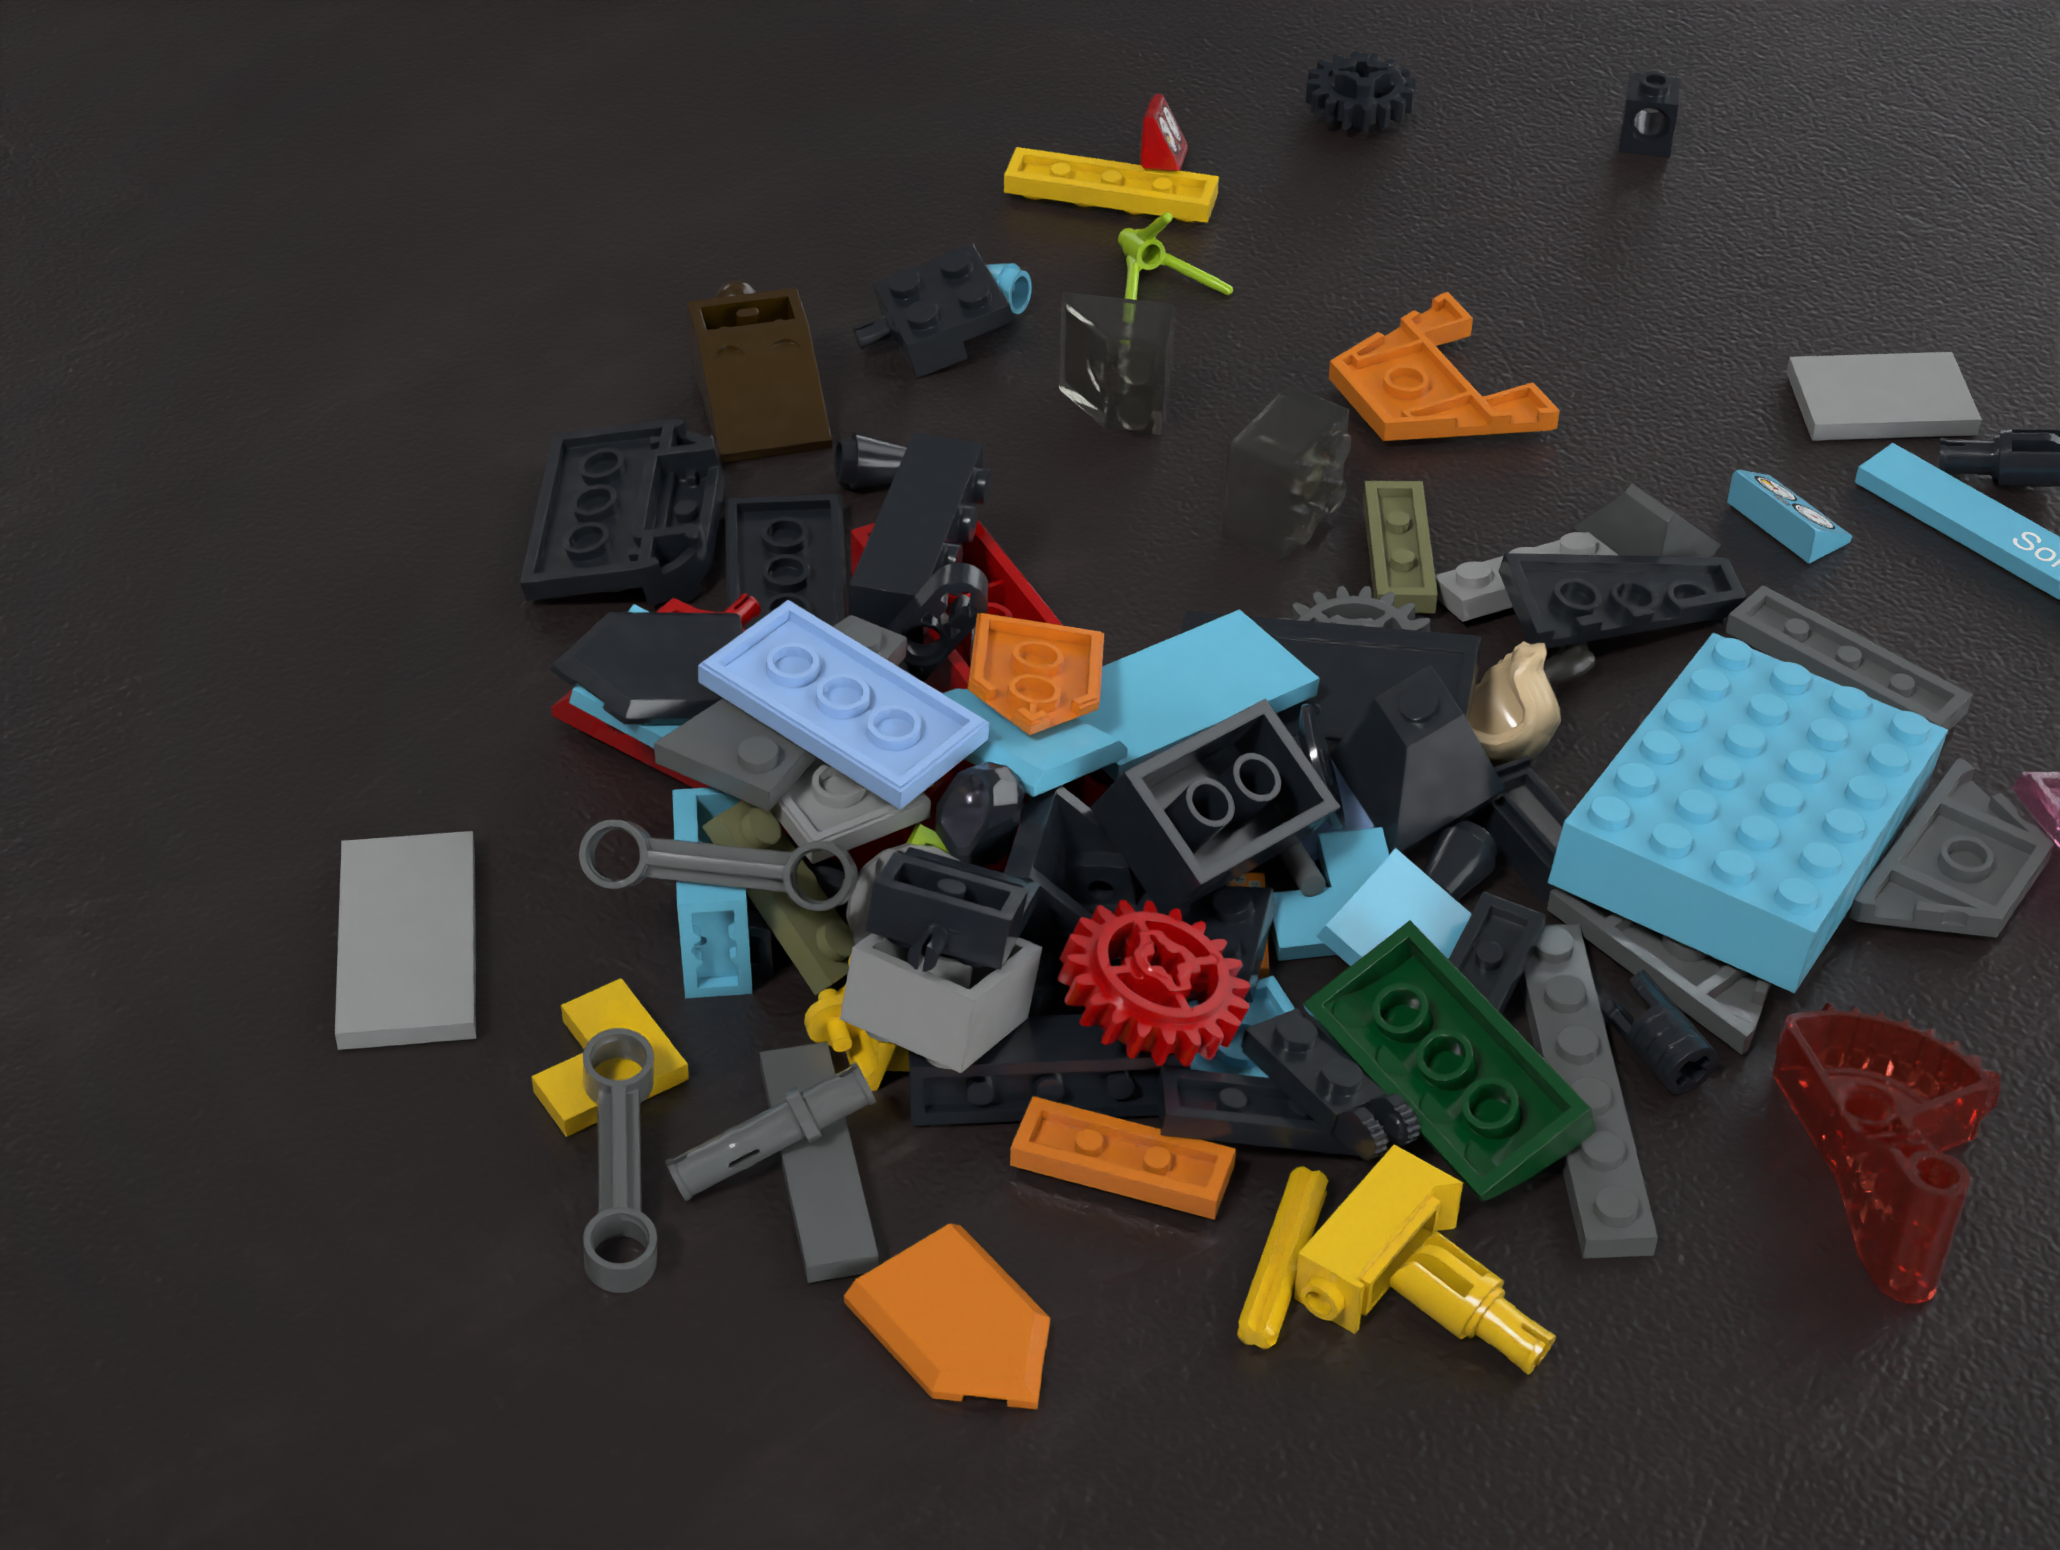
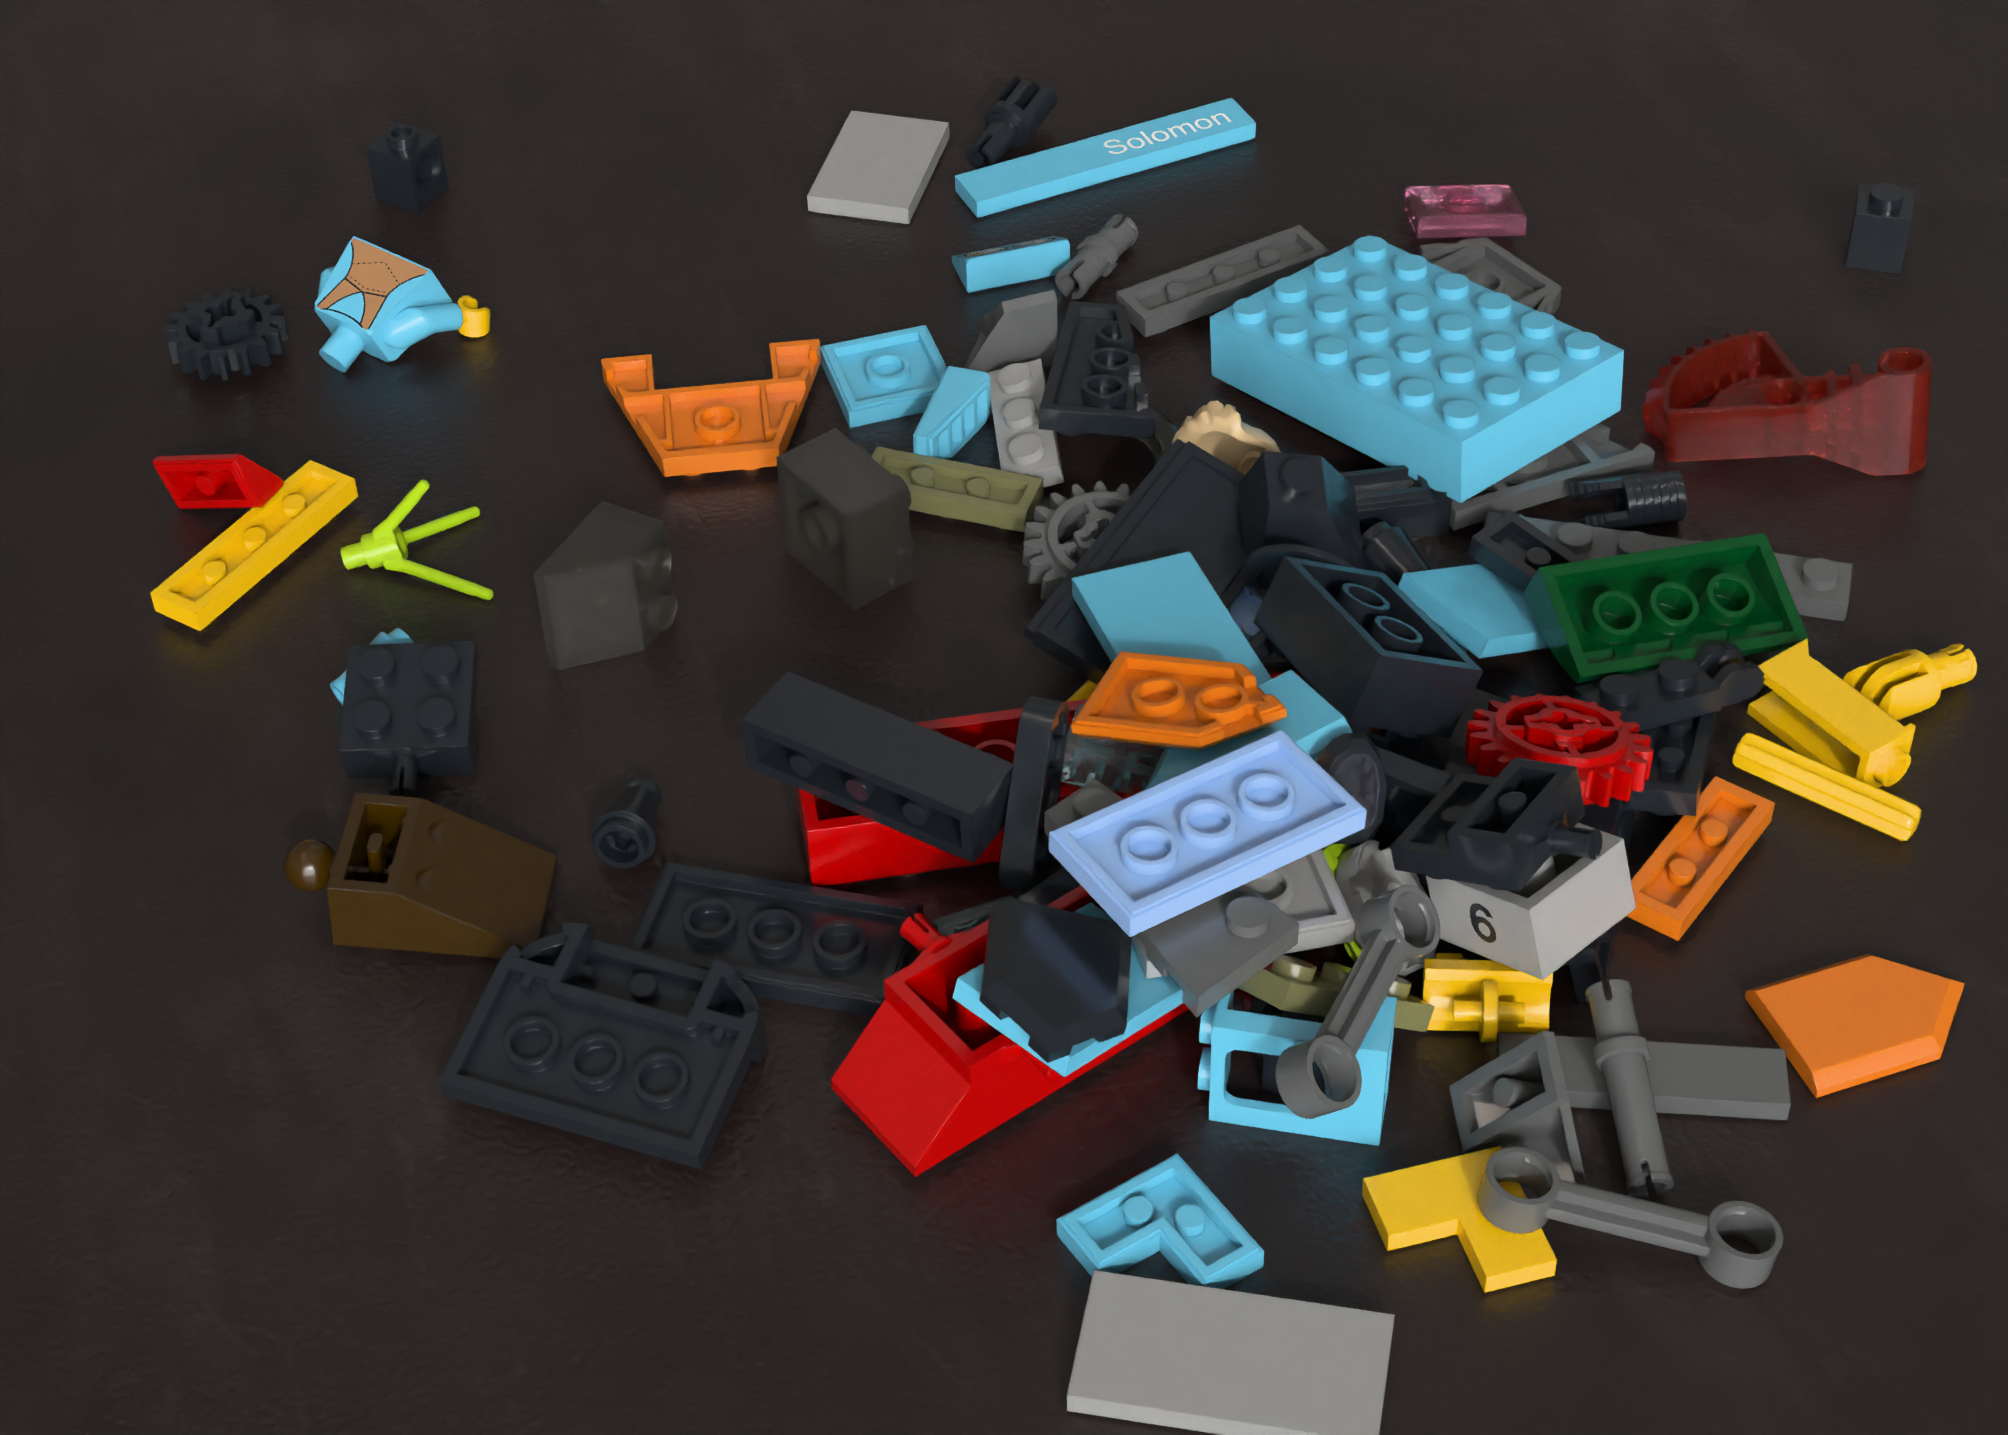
camera: 70 degrees left, 0 degrees up
none -> medium azure torso [315,236,490,372]
none -> medium azure tile [820,325,947,428]
none -> medium azure slope [913,366,991,460]
none -> dark grey pin [1055,214,1139,300]
none -> medium azure tile [1056,1154,1264,1289]
none -> dark grey slope [1449,1031,1587,1186]

